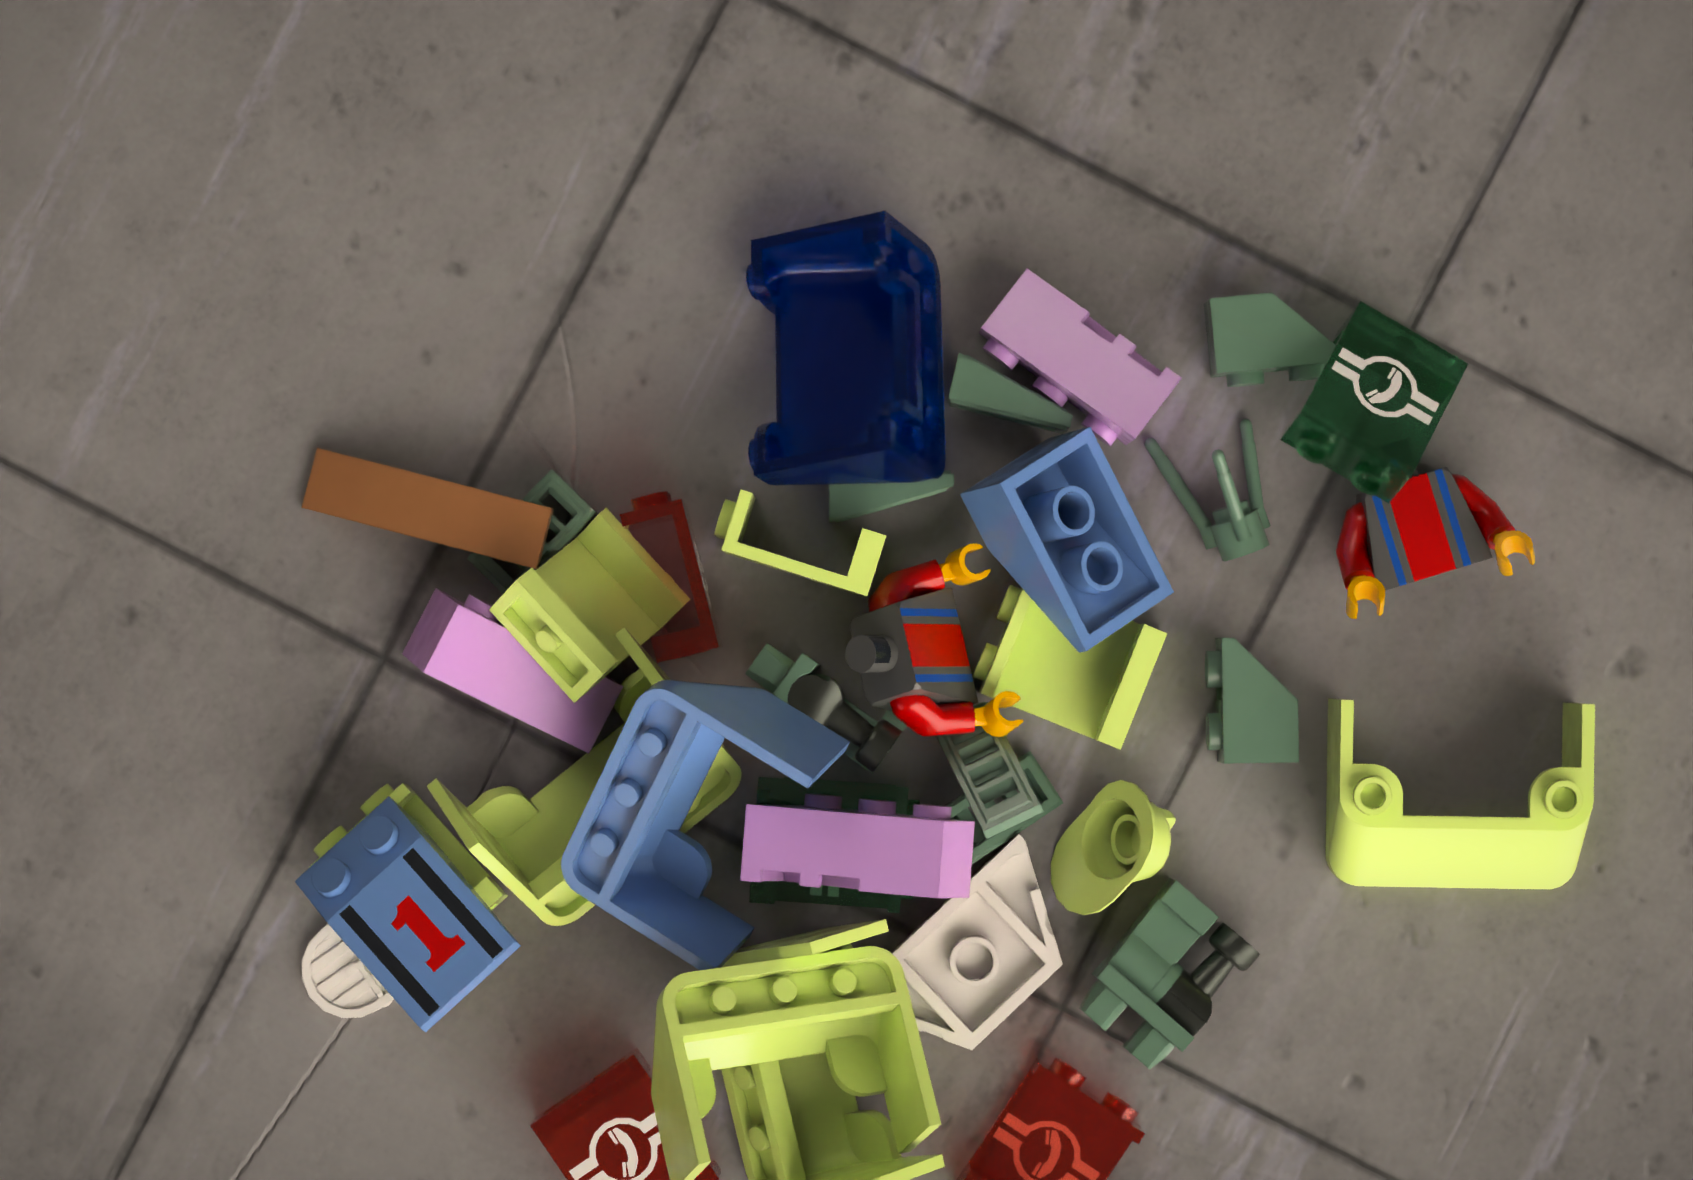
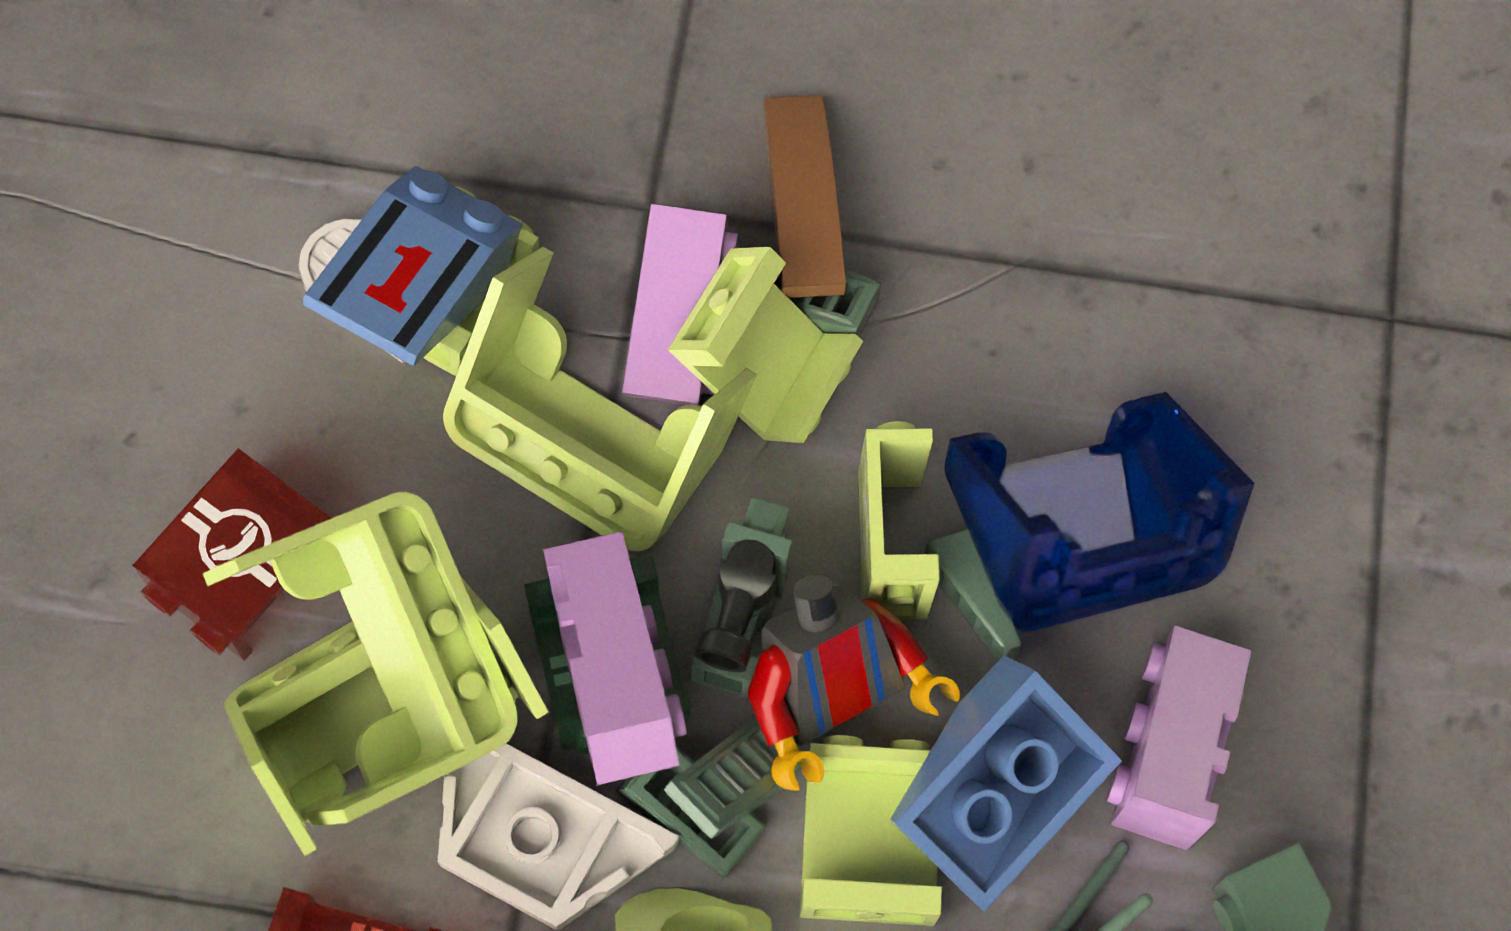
camera: 70 degrees right, 20 degrees down
medium blue windscreen [561,680,850,970] -> none
clear red panel [620,491,723,663] -> none
sand green slope [946,353,1073,434] -> none

